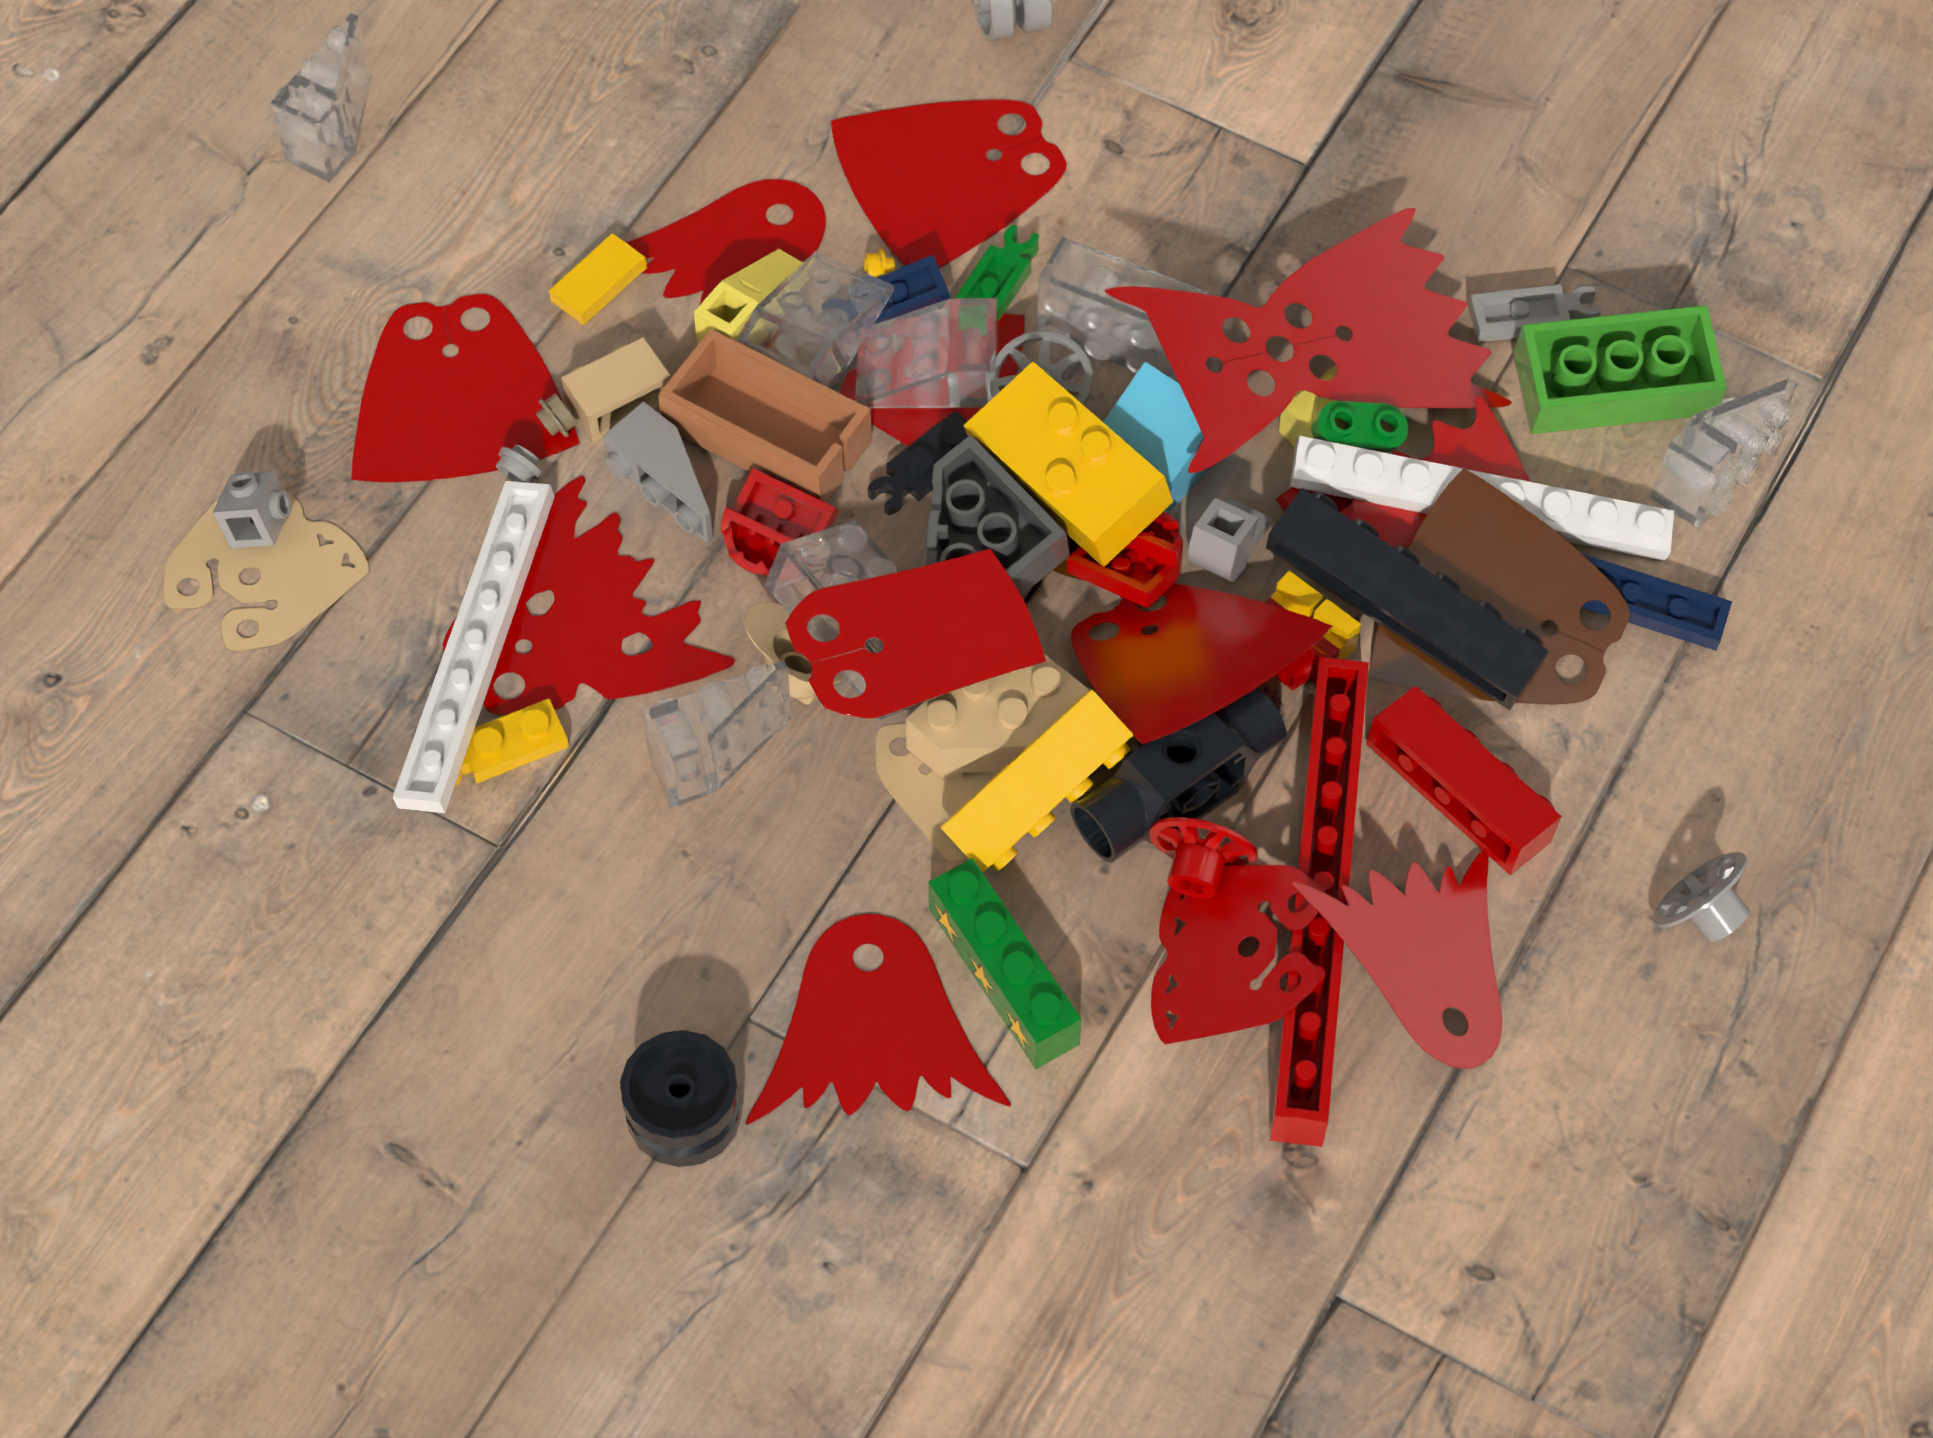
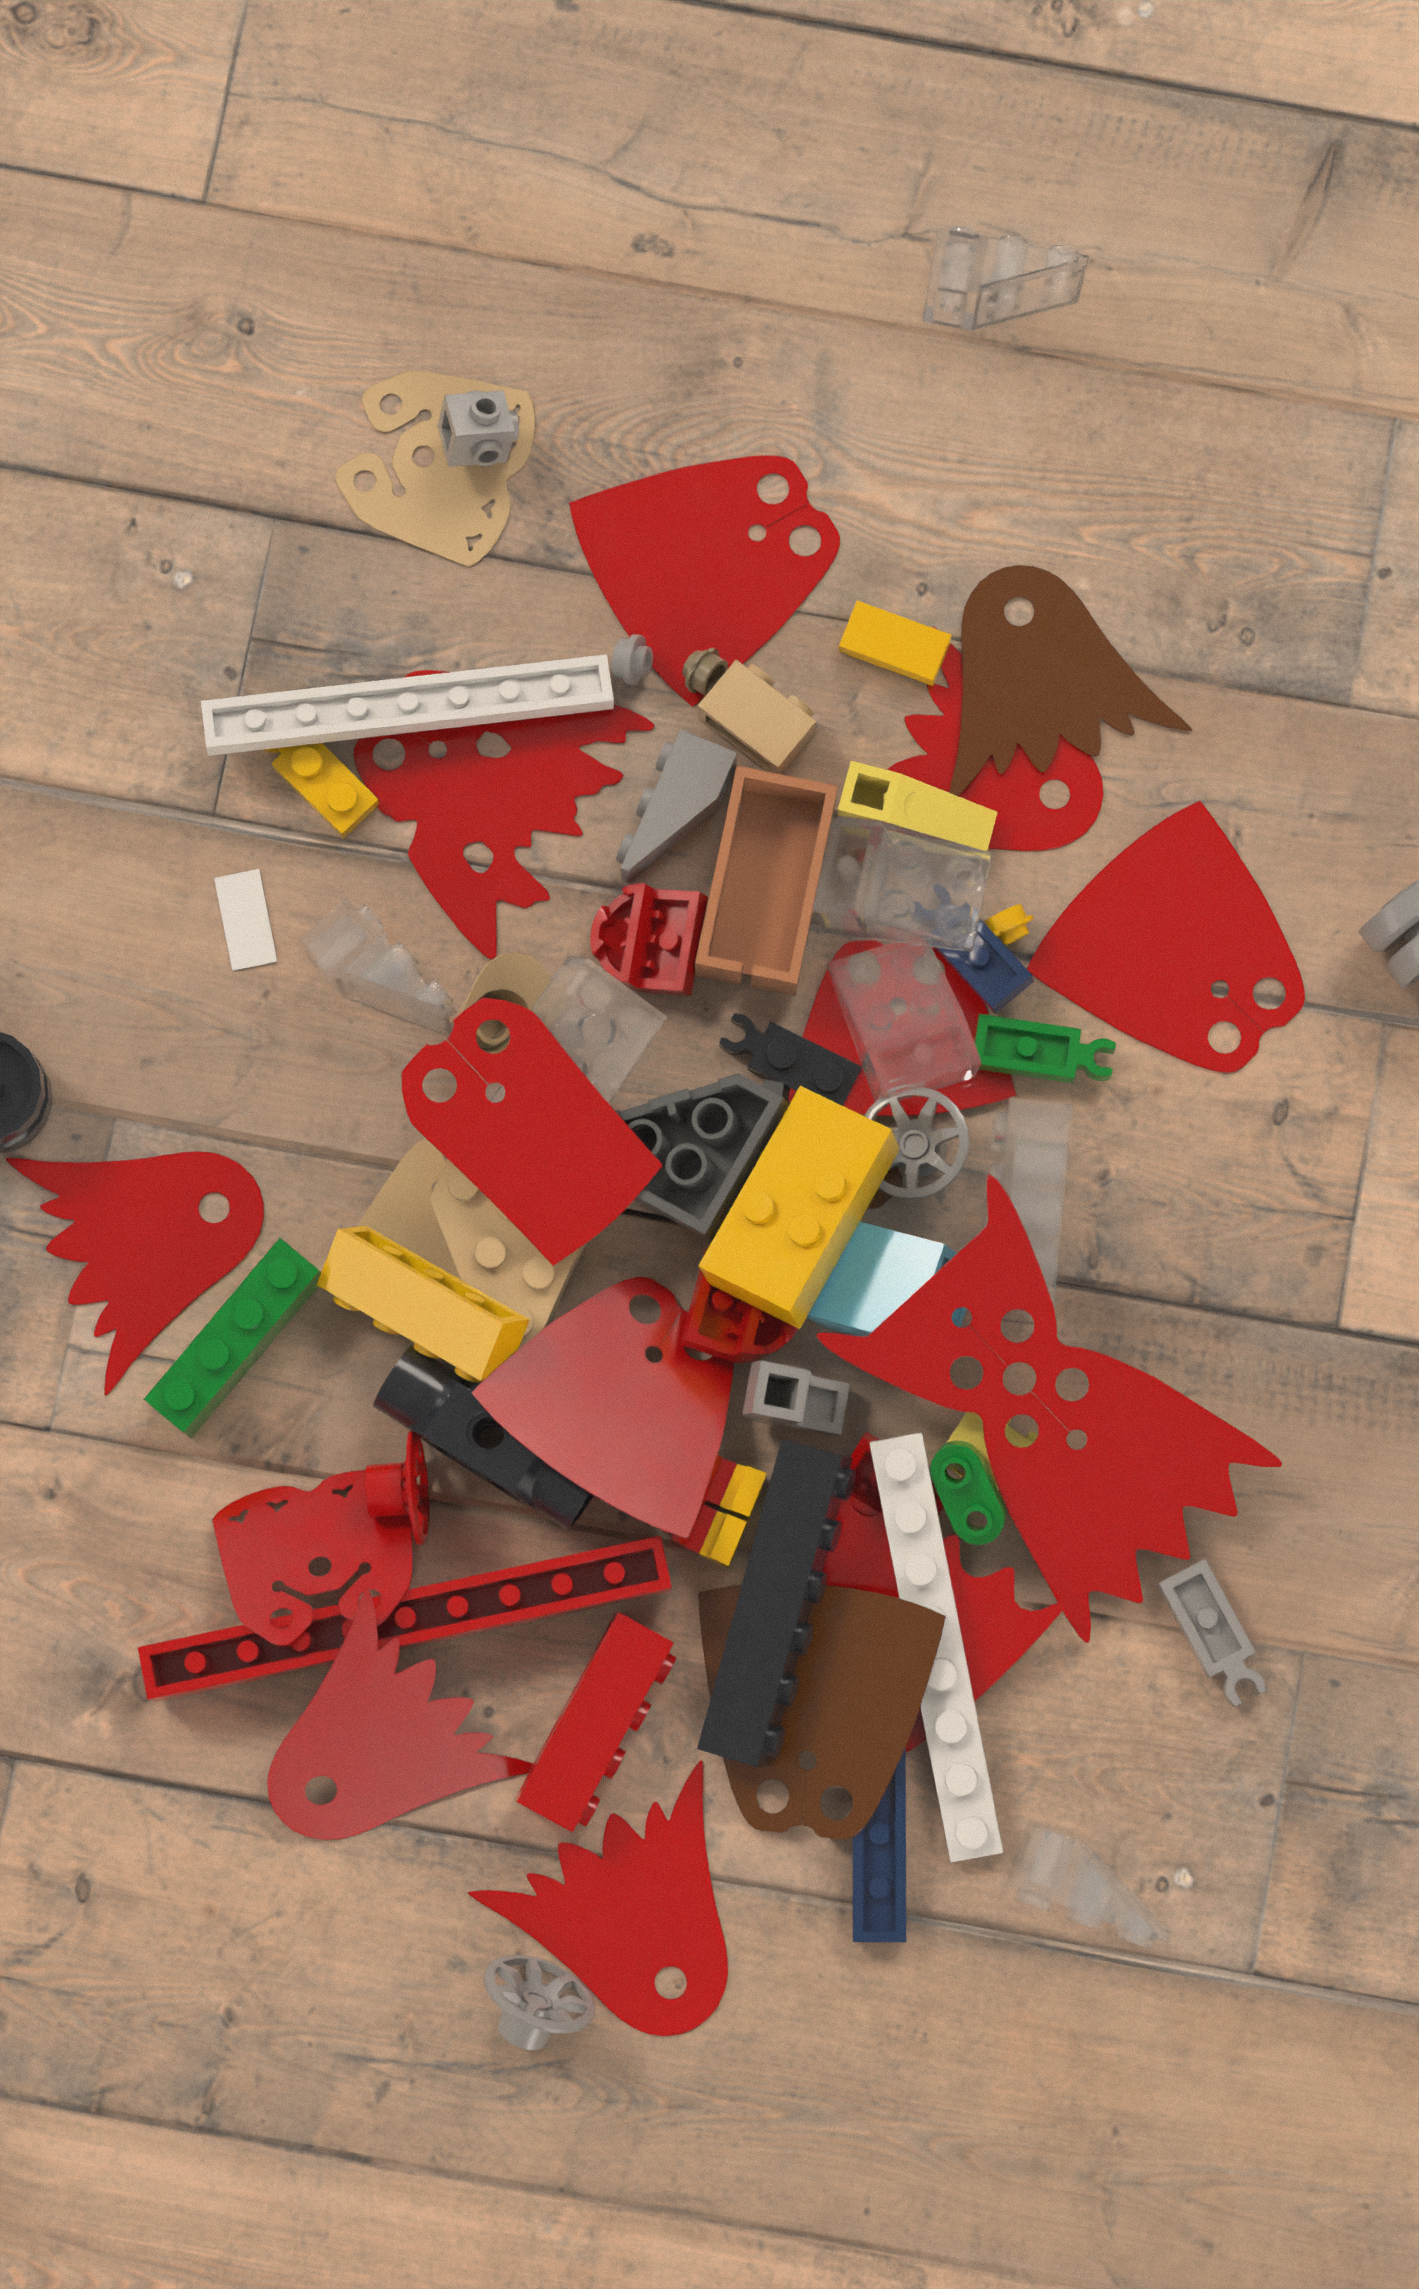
camera: 70 degrees right, 20 degrees up
bright green brick [1513,305,1727,434] -> none
none -> white sticker [214,869,277,971]
none -> red piece [468,1760,728,2036]
none -> reddish brown piece [950,565,1192,796]

